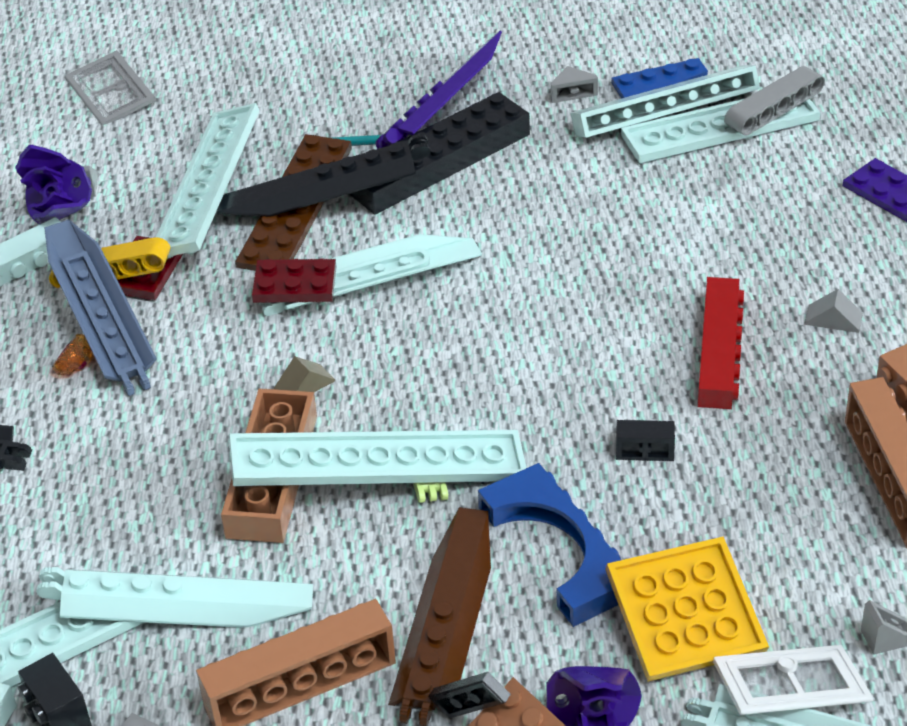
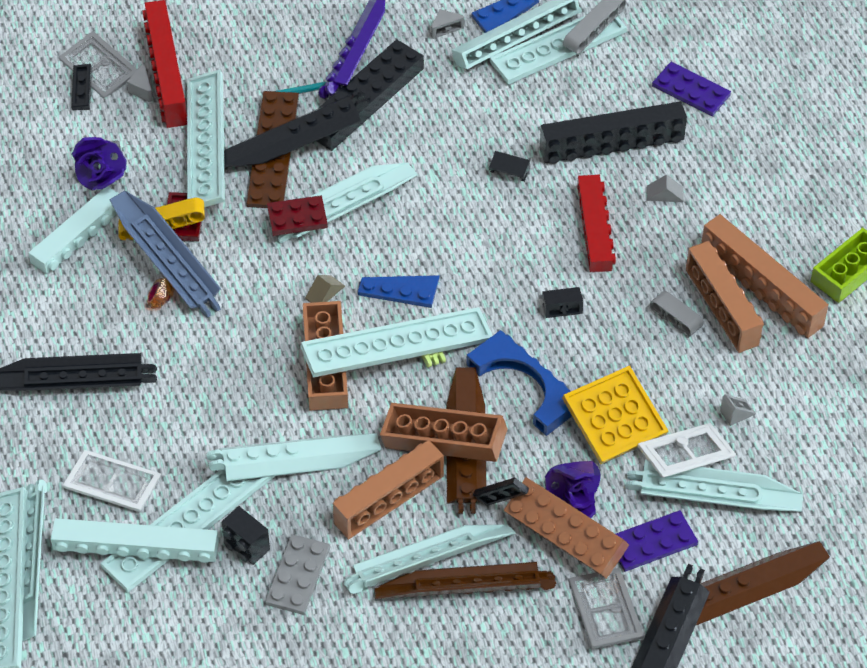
camera: 15 degrees left, 10 degrees up
none -> black tile [71,64,92,110]
none -> light grey slope [127,65,153,102]
none -> red brick [142,0,187,128]
none -> blue wing [358,275,440,308]
none -> nougat brick [380,403,508,462]
none -> black hinge [489,151,530,182]
none -> black brick [539,101,687,164]
none -> light grey beam [650,291,704,337]

